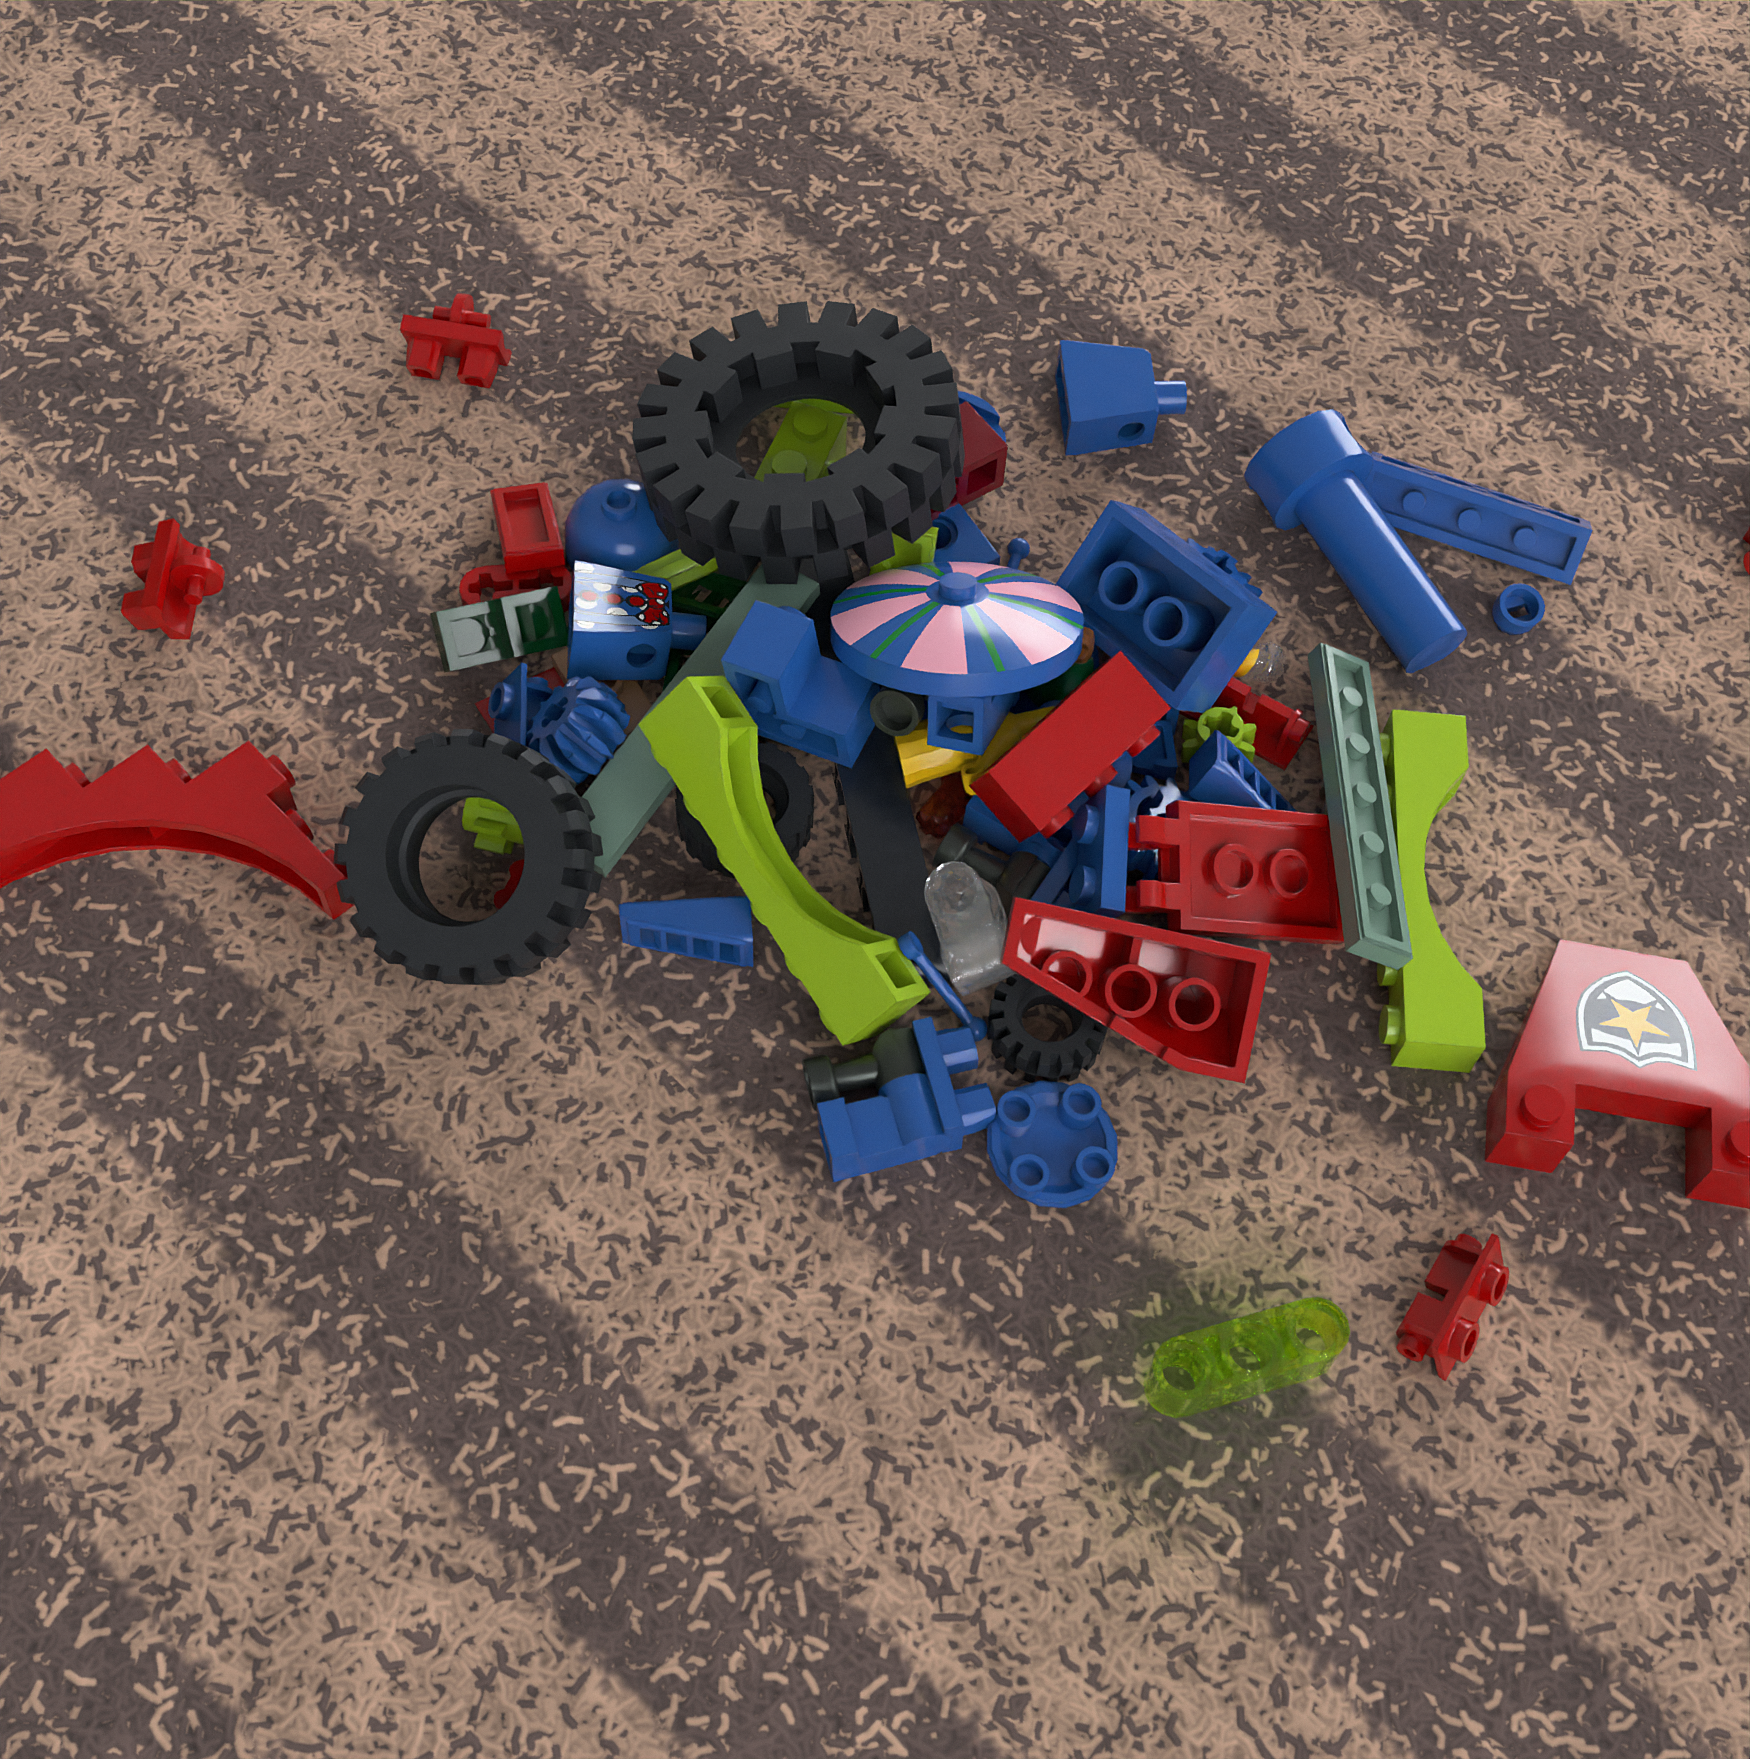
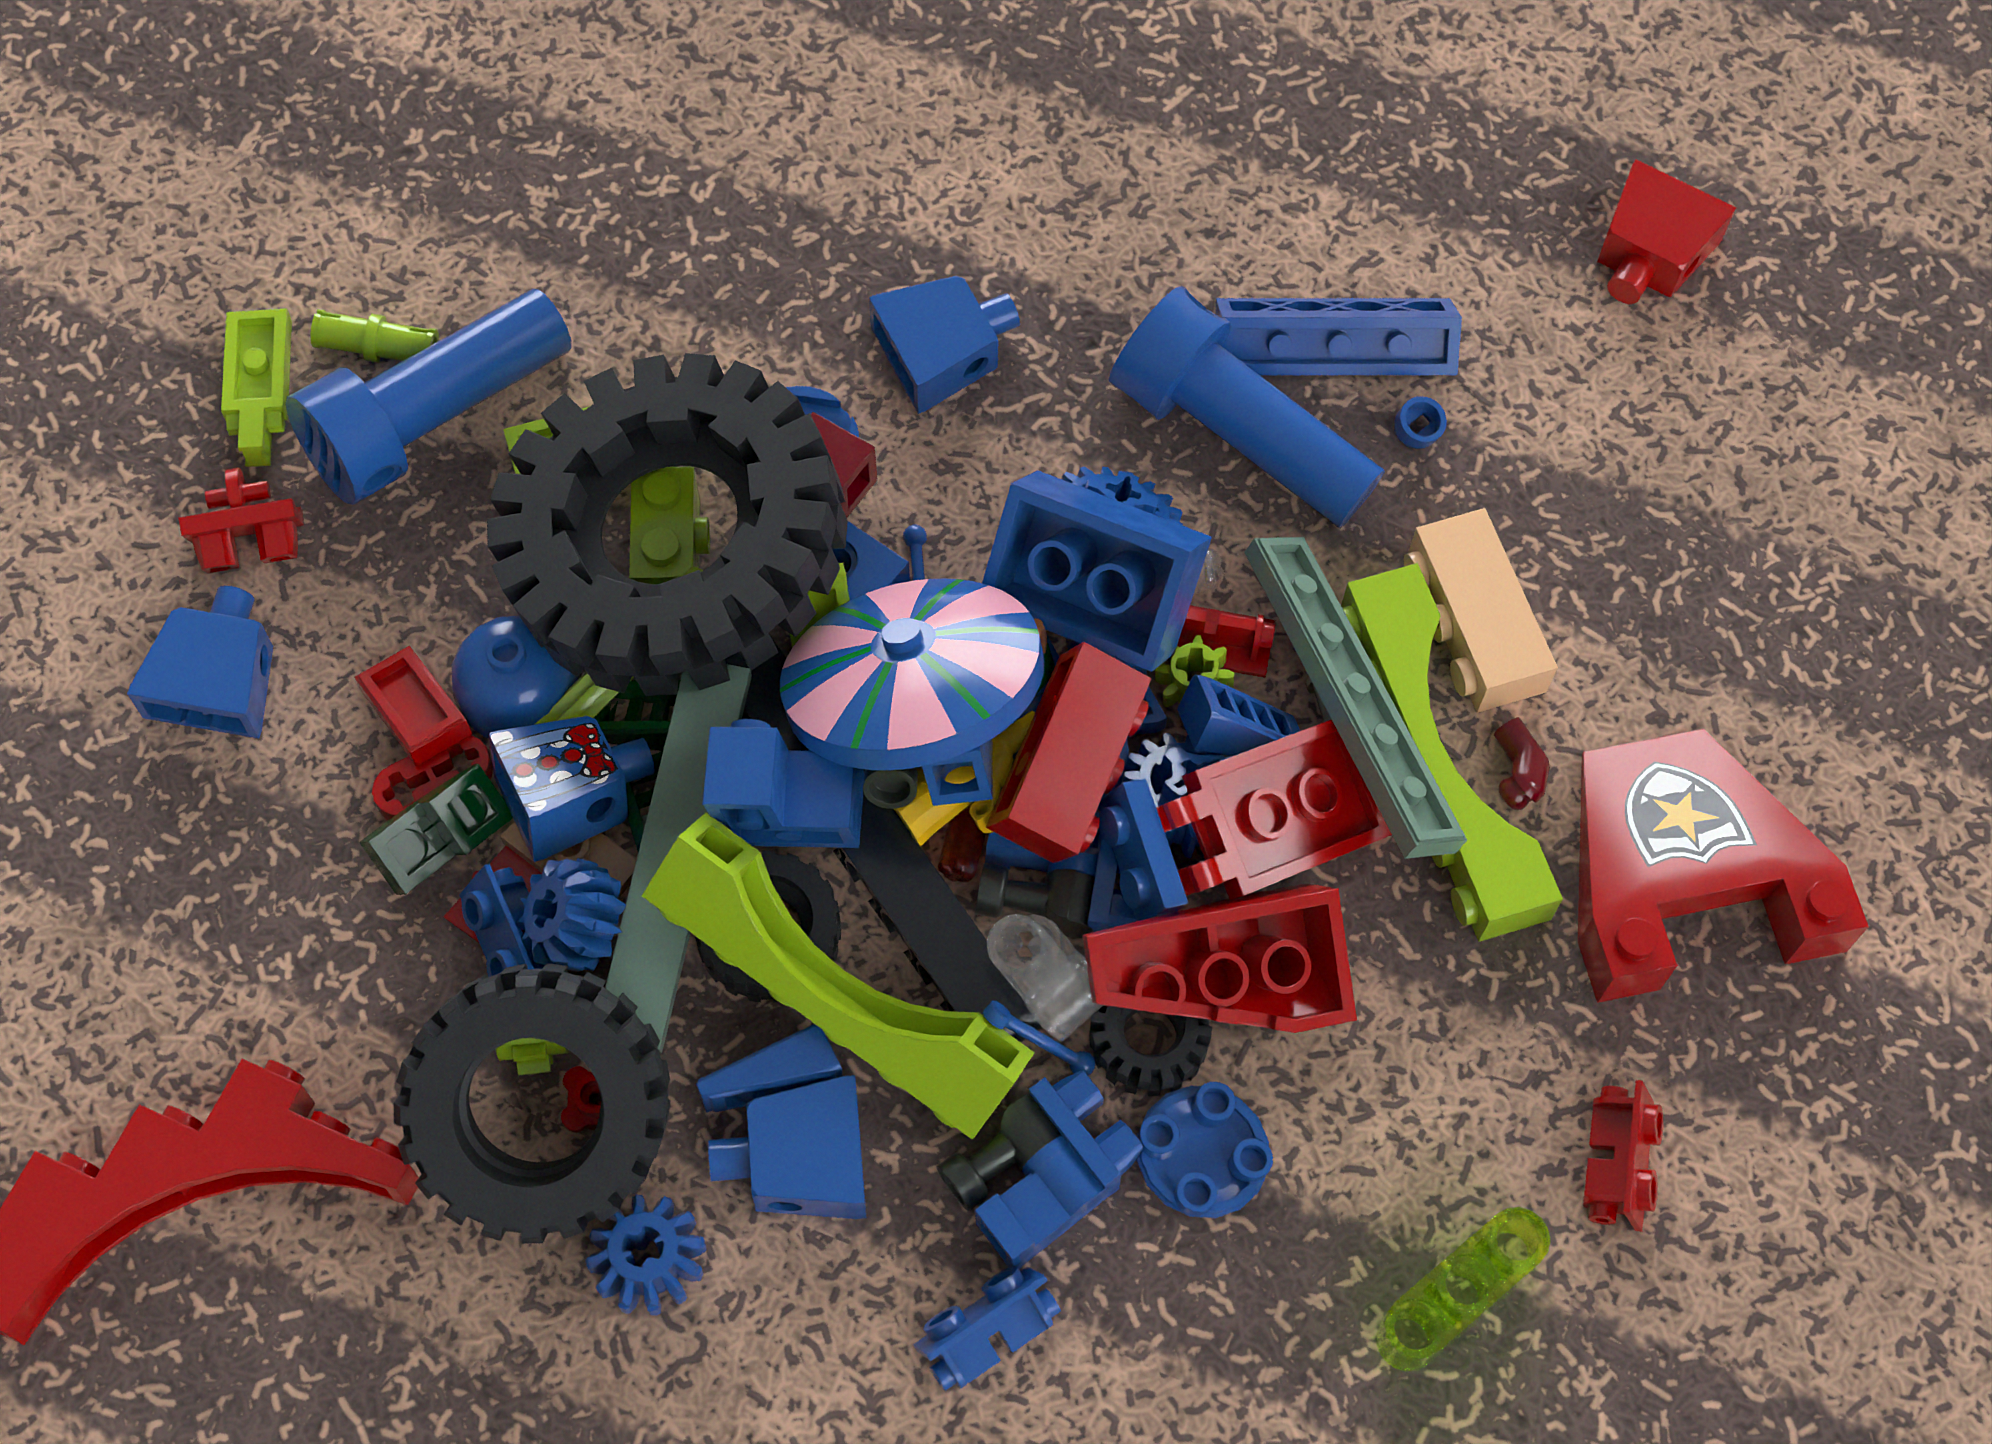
camera: 20 degrees left, 5 degrees up
red hips [121,518,225,640] -> none
none -> blue torso [127,586,273,738]
none -> lime hinge [221,308,292,467]
none -> blue piece [285,289,572,505]
none -> lime pin [310,309,439,363]
none -> blue gear [586,1194,706,1316]
none -> blue torso [708,1075,866,1219]
none -> blue hinge [913,1266,1061,1391]
none -> light nougat brick [1404,508,1558,713]
none -> dark red arm [1494,717,1550,810]

